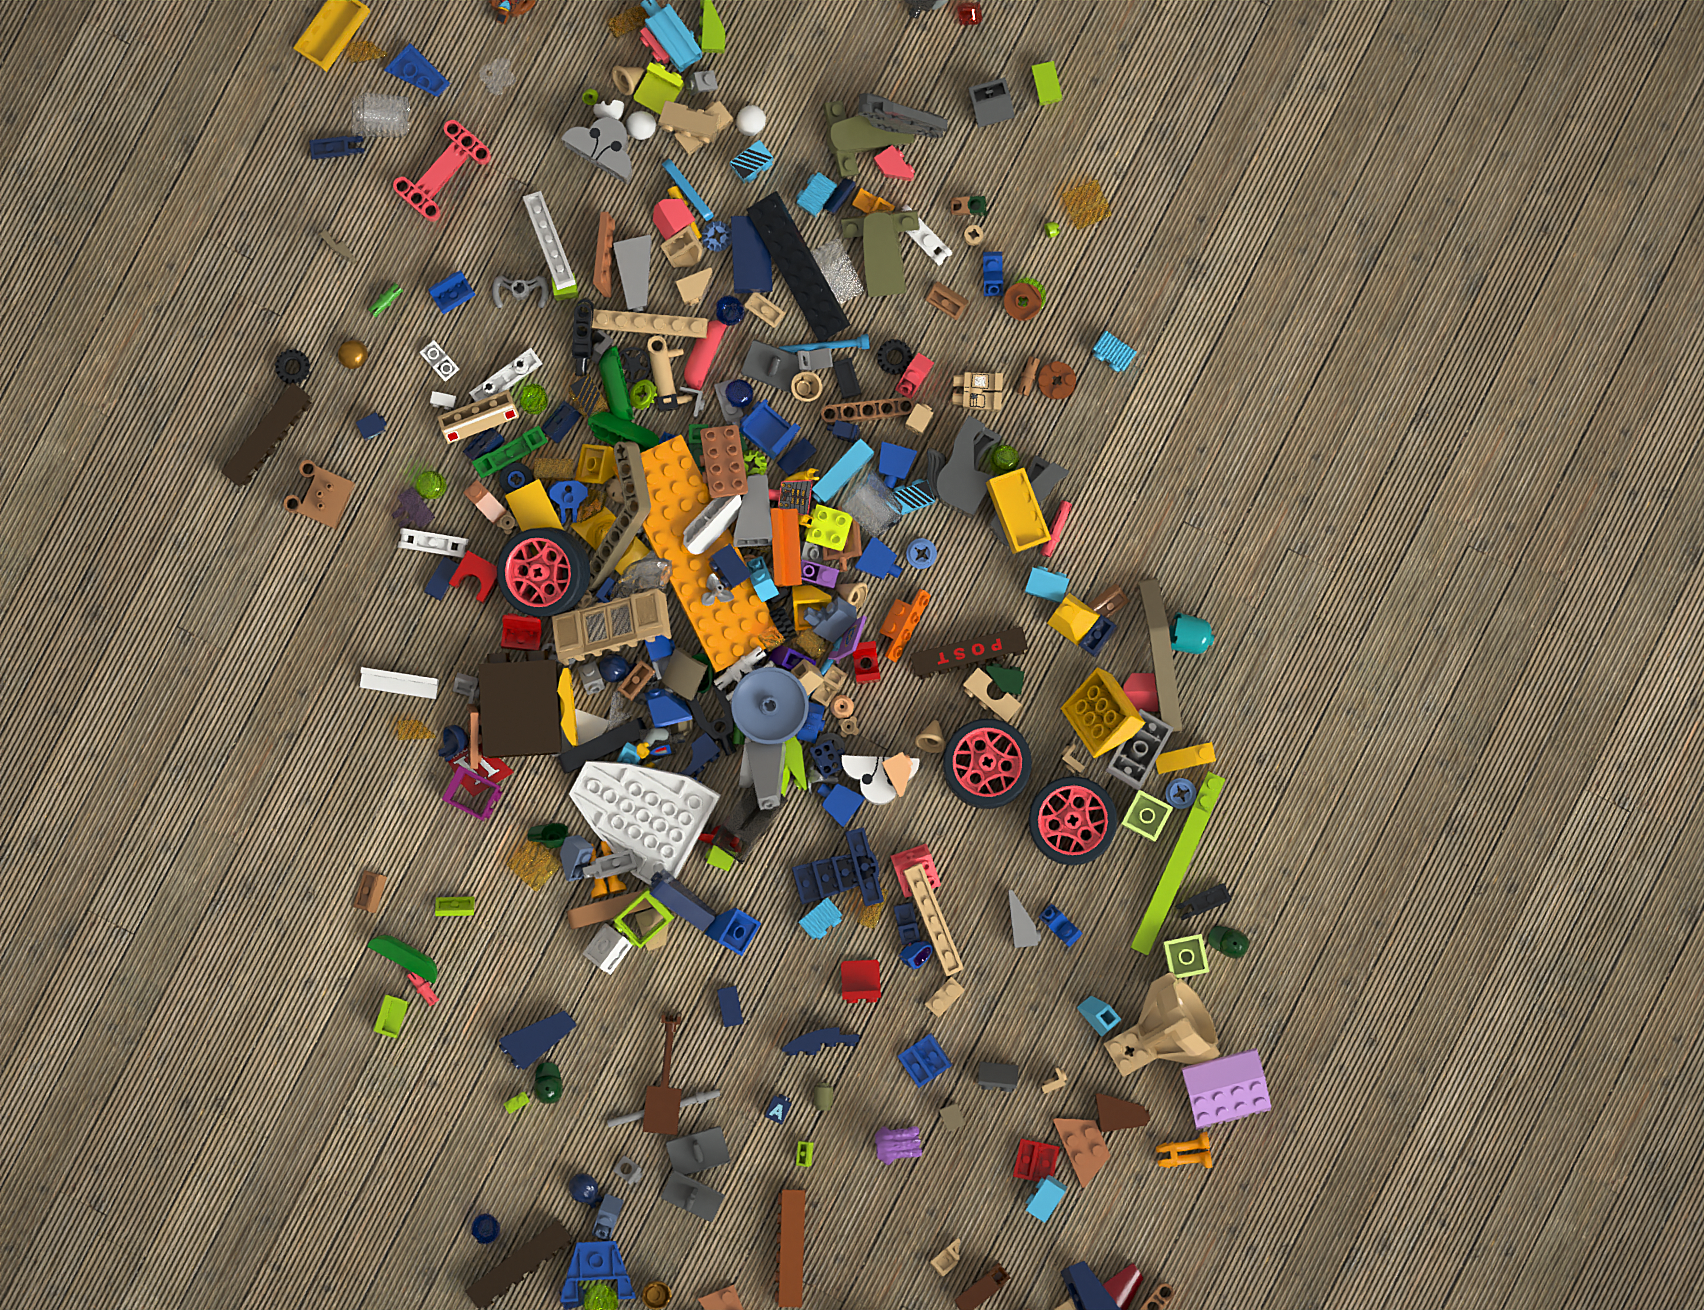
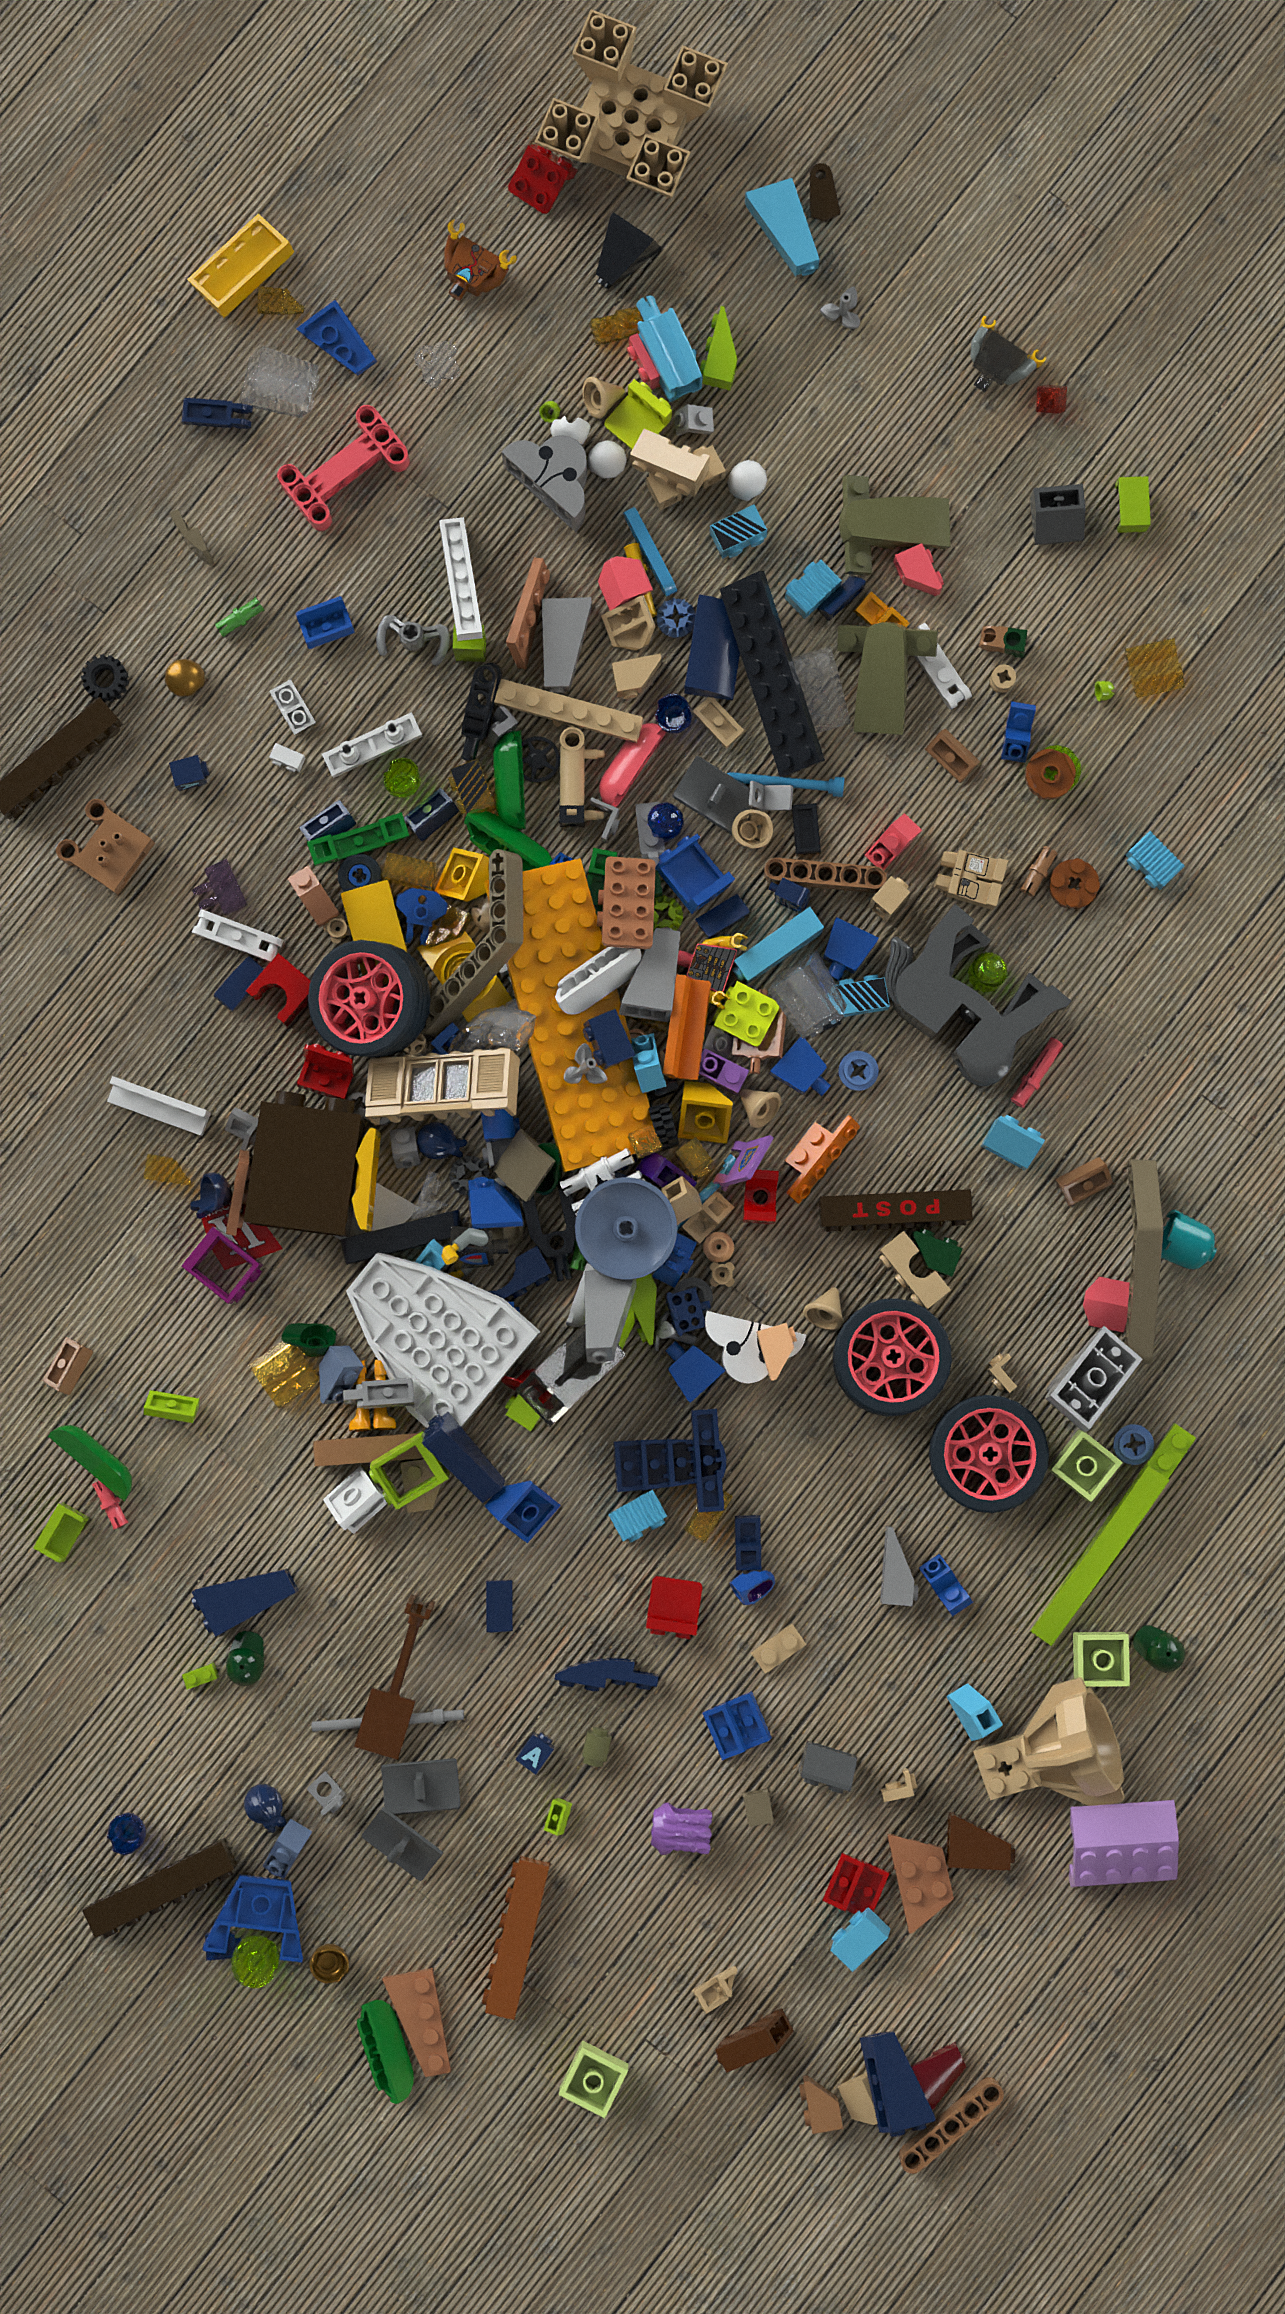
camera: 15 degrees right, 0 degrees up
clear neon green hair [415,471,447,499] -> none
tan brick [437,390,519,444] -> none
medium nougat slope [617,660,656,701] -> none
lime gear [630,380,657,410] -> none
sand blue hinge [803,597,857,643] -> none
dark grey connector [858,93,948,138] -> none
black tyre [877,339,912,375] -> none
coral bracket [890,844,941,898] -> none
tan plate [902,863,964,976] -> none
yellow slope [986,468,1051,554] -> none
yellow slope [1047,593,1100,646] -> none
yellow slope [1060,667,1145,758] -> none
dark blue slope [1079,614,1118,658] -> none
yellow slope [1155,742,1216,774] -> none
light orange piece [1156,1132,1212,1168] -> none
black hinge [1175,883,1232,920] -> none

